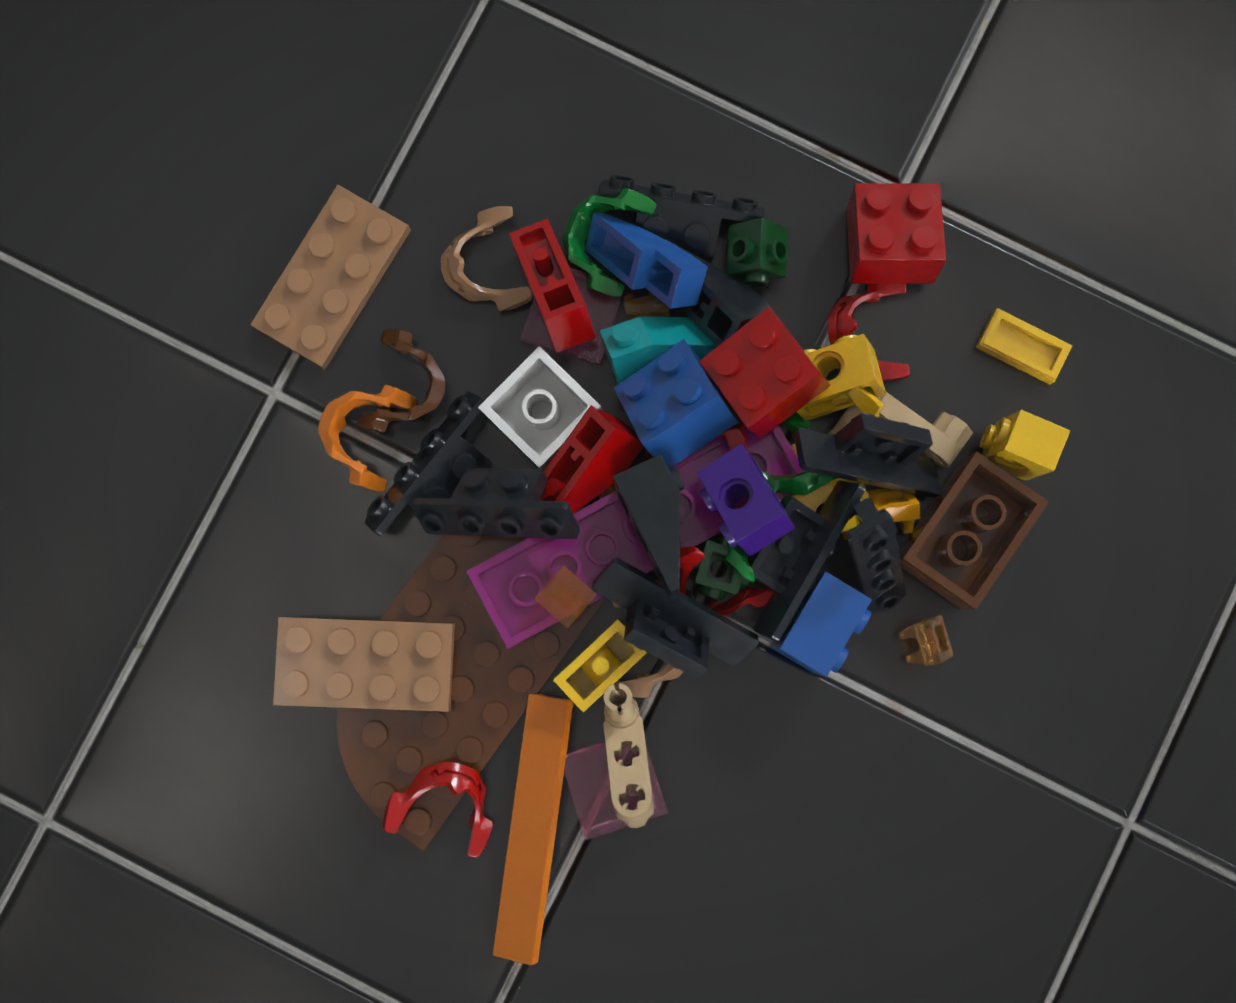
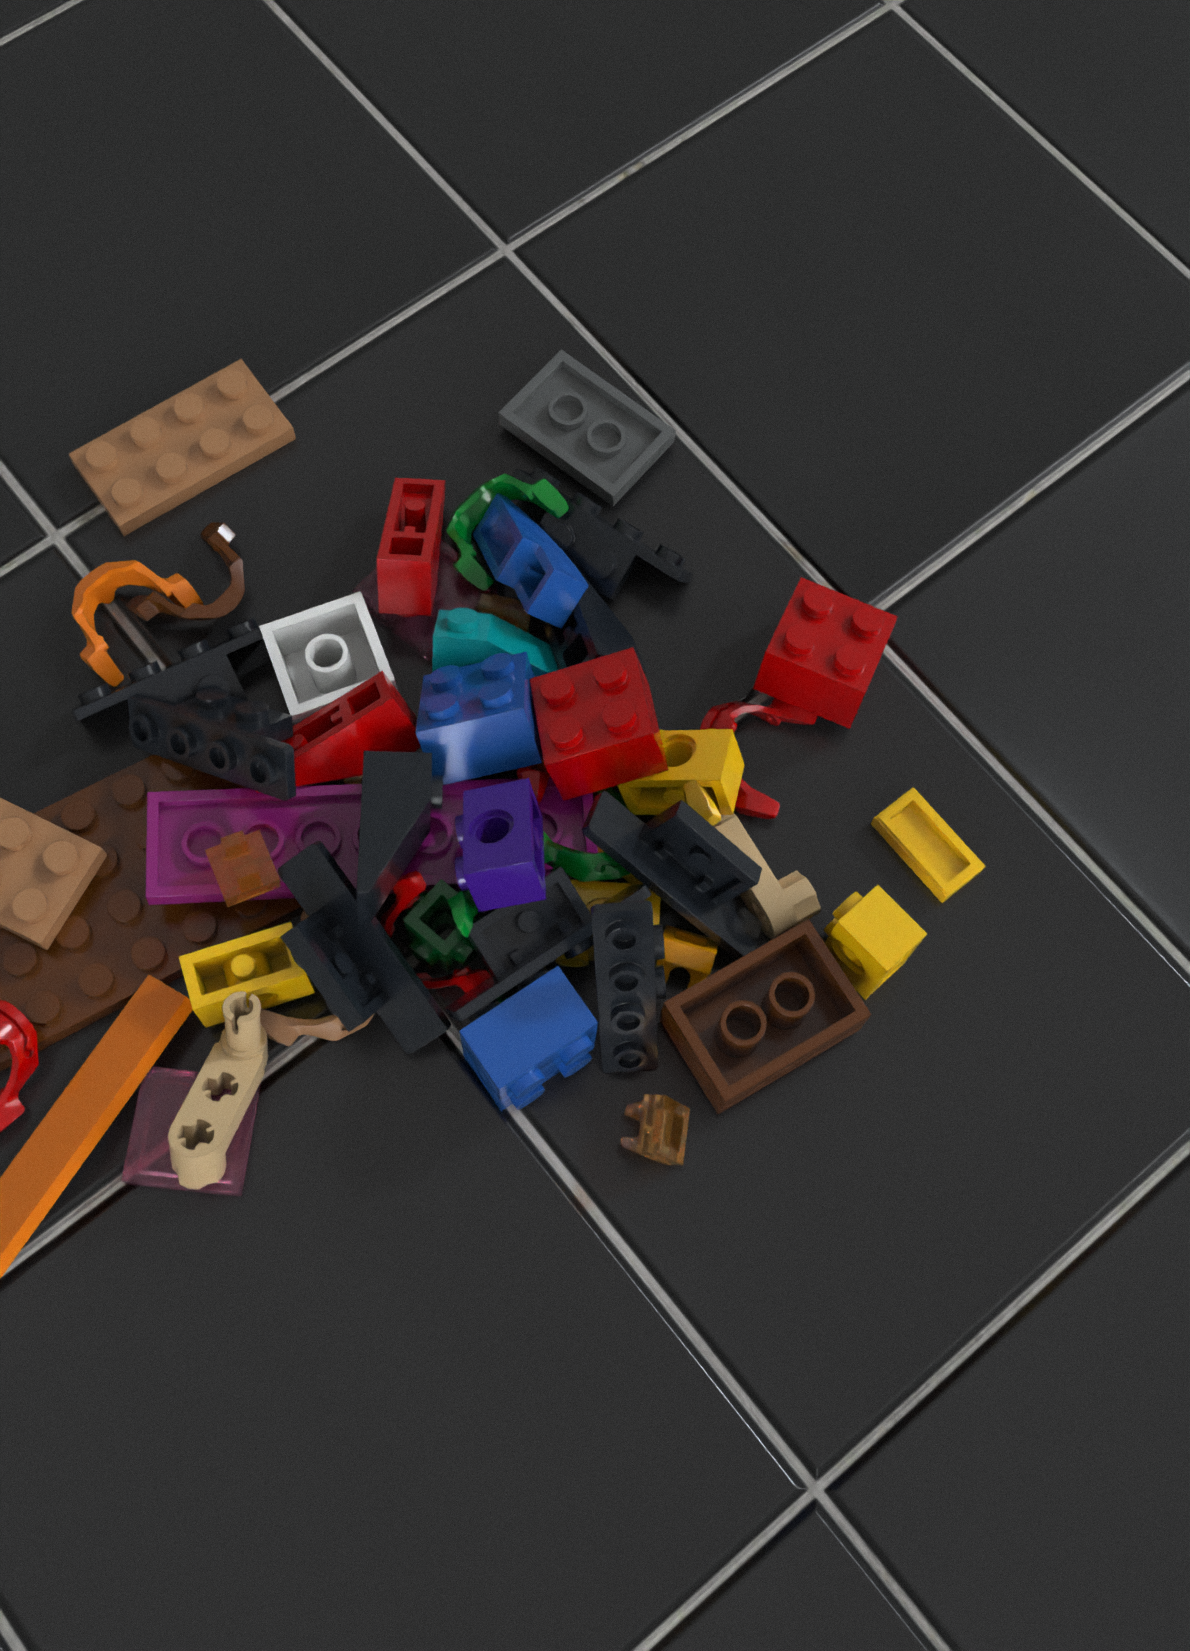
camera: 20 degrees right, 15 degrees down
medium nougat helmet [440,206,532,311] -> none
dark green brick [727,218,789,288] -> none
none -> dark grey plate [498,349,676,507]

